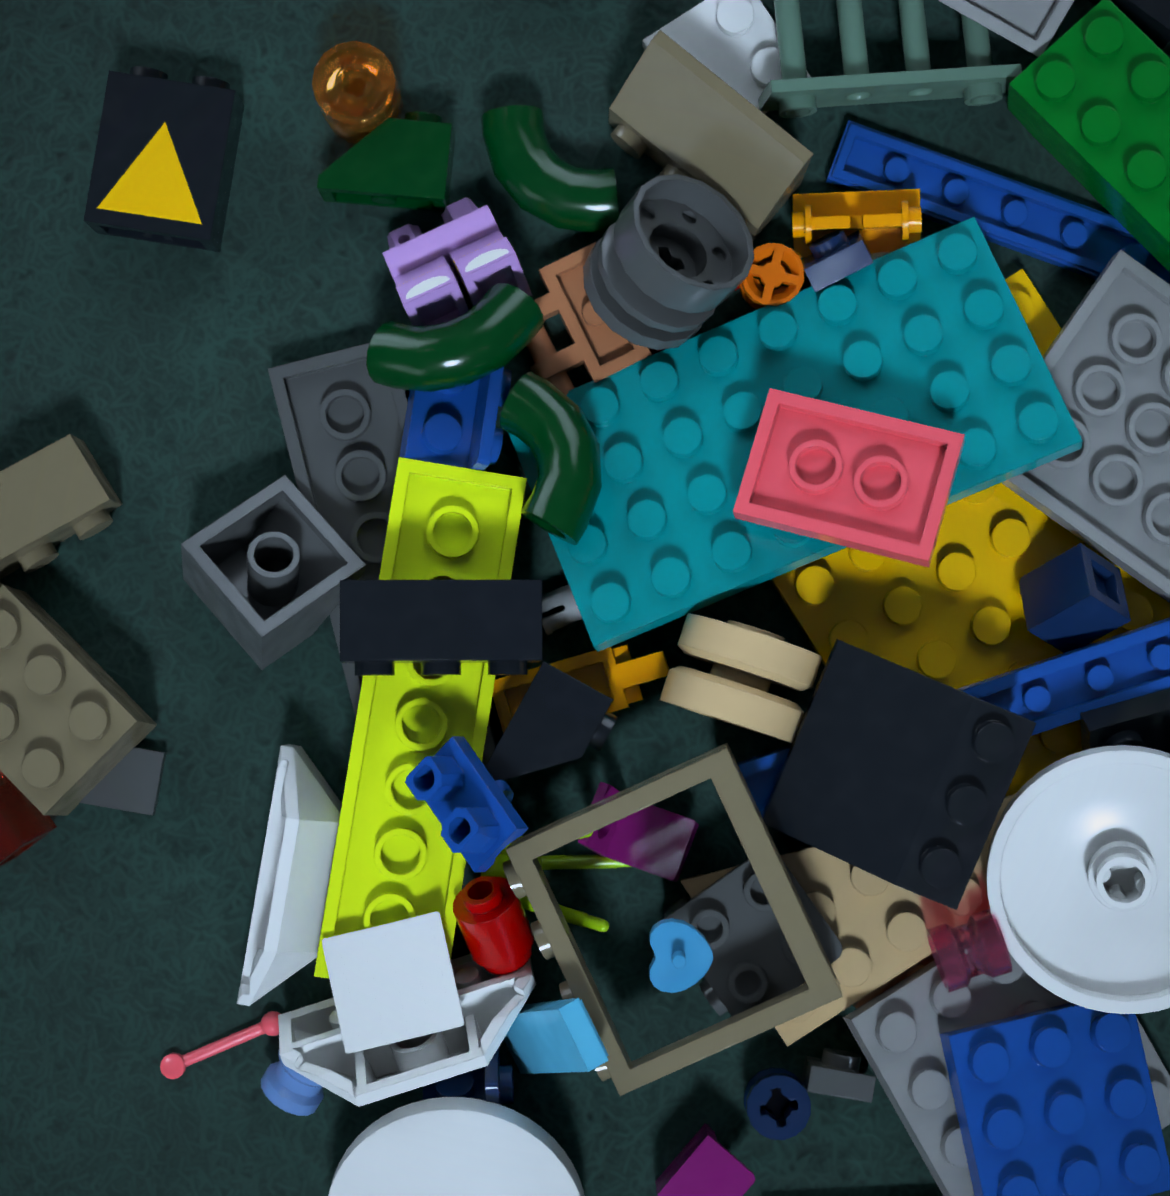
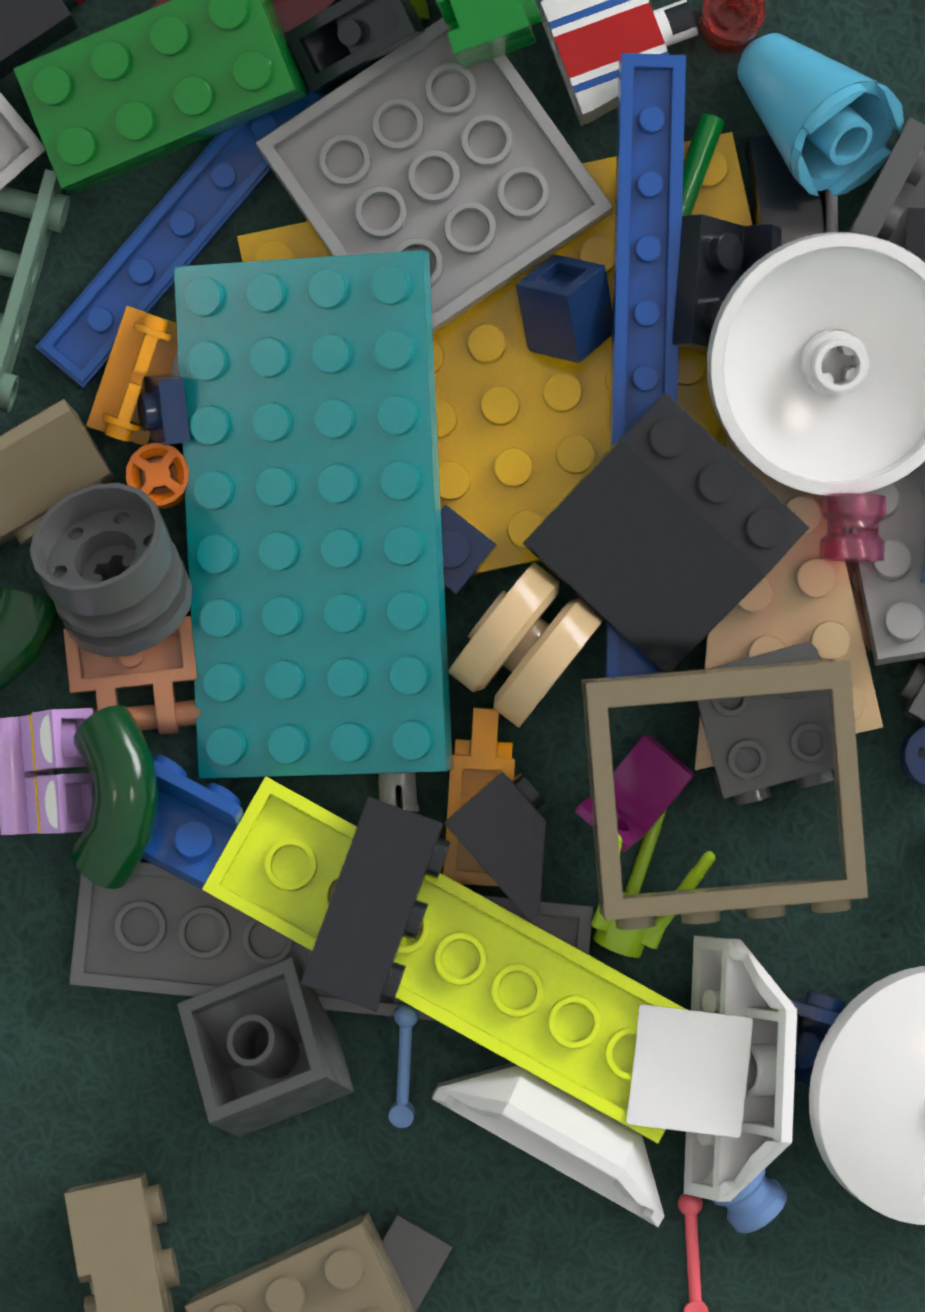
camera: 70 degrees left, 0 degrees up
blue hips [405,736,528,873] -> none
red brick [453,876,534,975] -> none
dark green cylinder [500,372,602,545] -> none
medium azure tile [504,998,609,1074] -> none
dark azure piece [649,918,713,993] -> none
coral plate [733,388,965,568] -> none
none -> medium blue hinge [388,1003,419,1128]
none -> dark blue plate [441,505,496,596]

